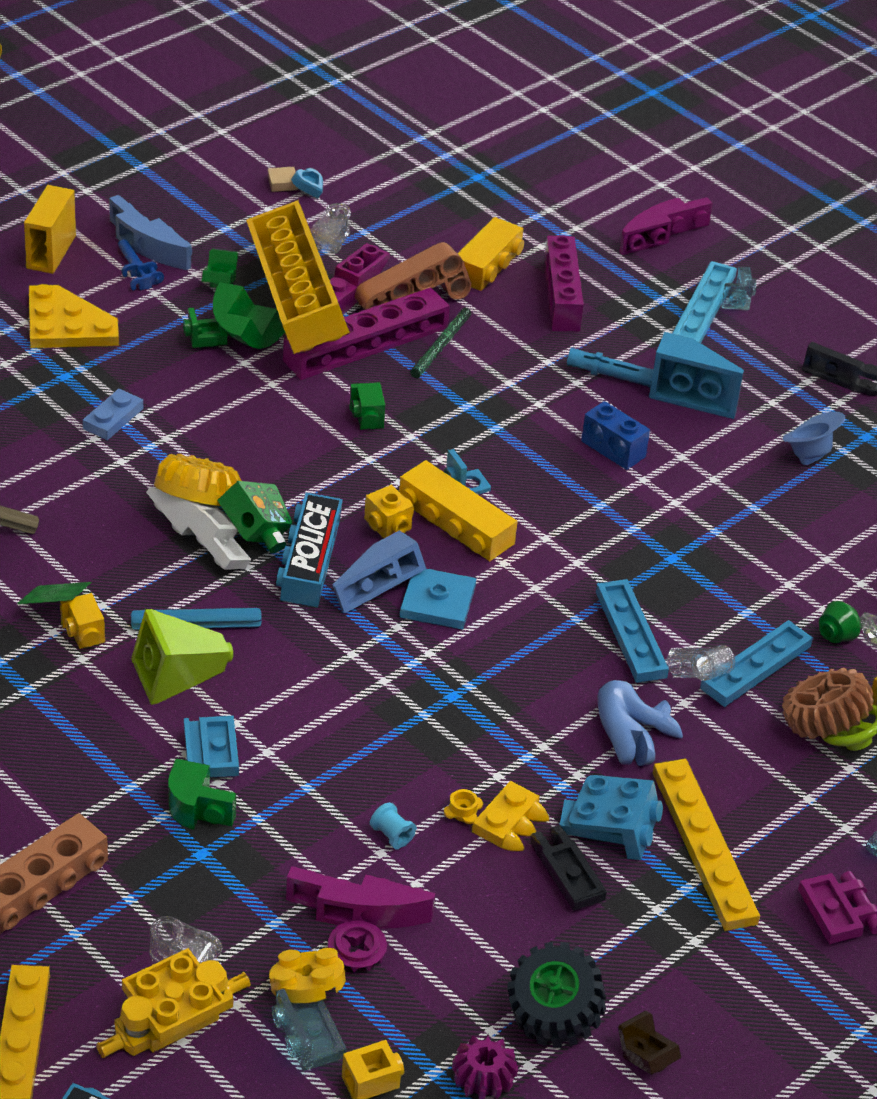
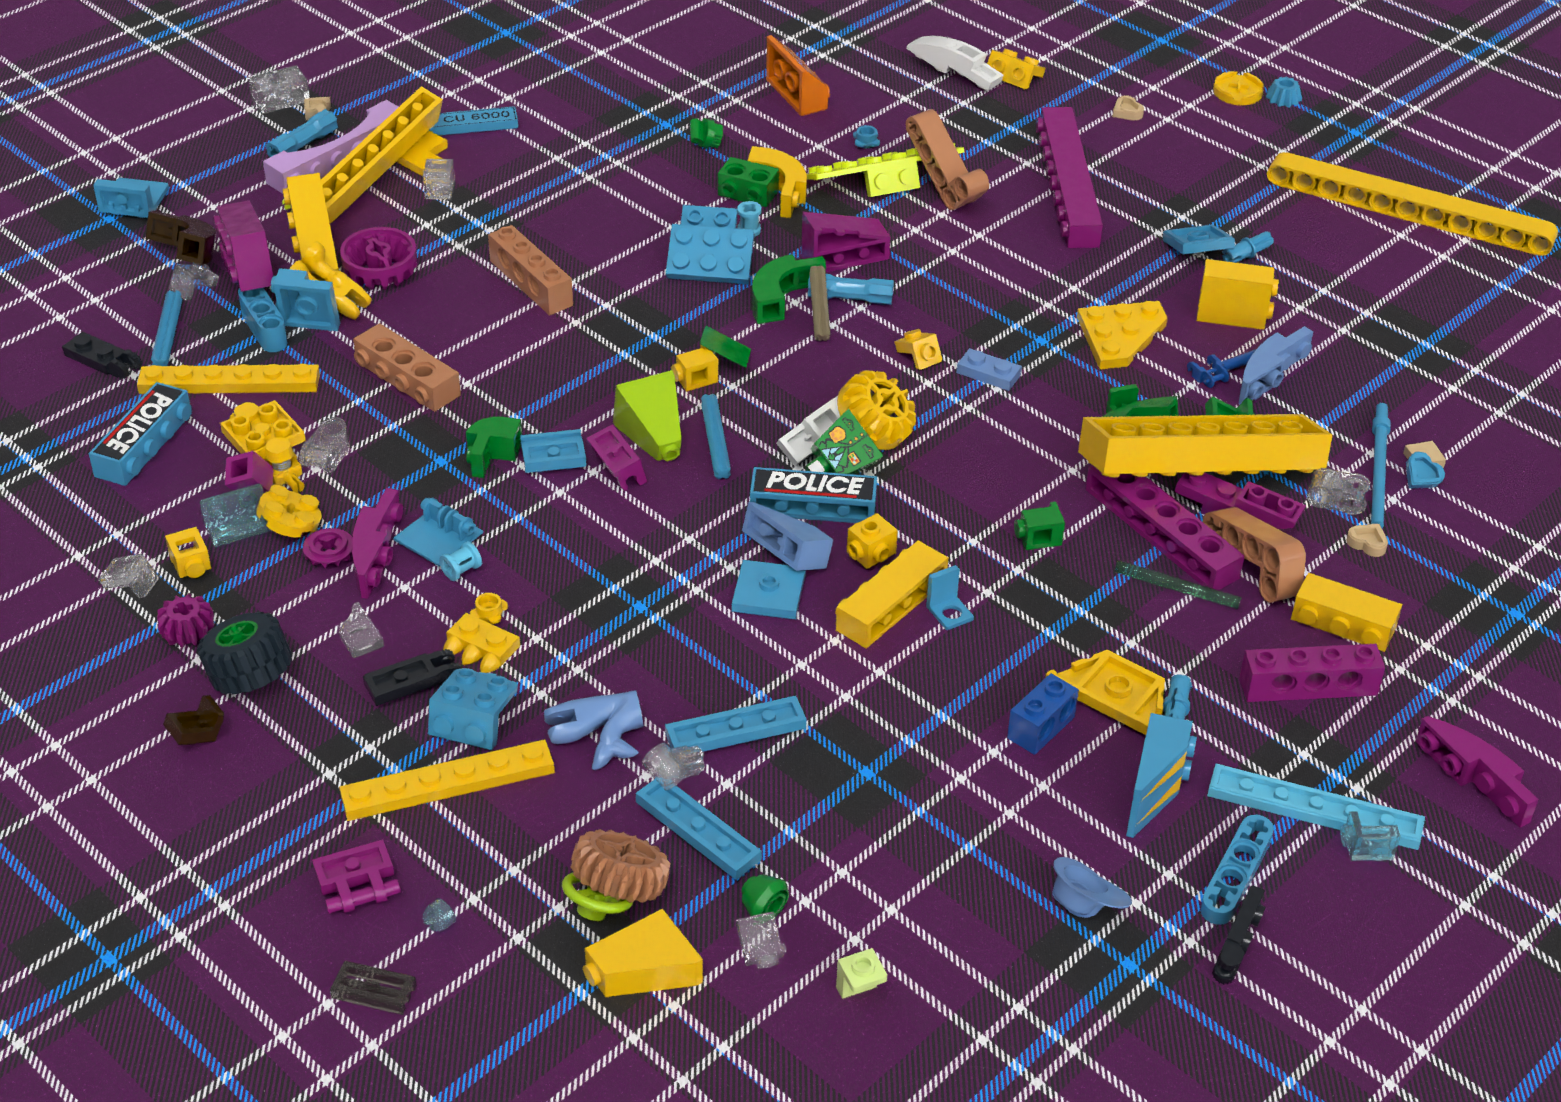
camera: 90 degrees right, 0 degrees up
none -> magenta brick [225,451,273,501]
none -> clear tile [339,602,384,658]
none -> dark azure hinge [393,497,483,566]
none -> magenta hinge [586,424,647,491]
none -> yellow bracket [894,329,942,370]
none -> yellow wing [1046,650,1165,735]
none -> dark azure beam [1200,815,1274,925]
none -> tan tile [1346,524,1388,557]
none -> dark azure bar [1371,403,1391,528]

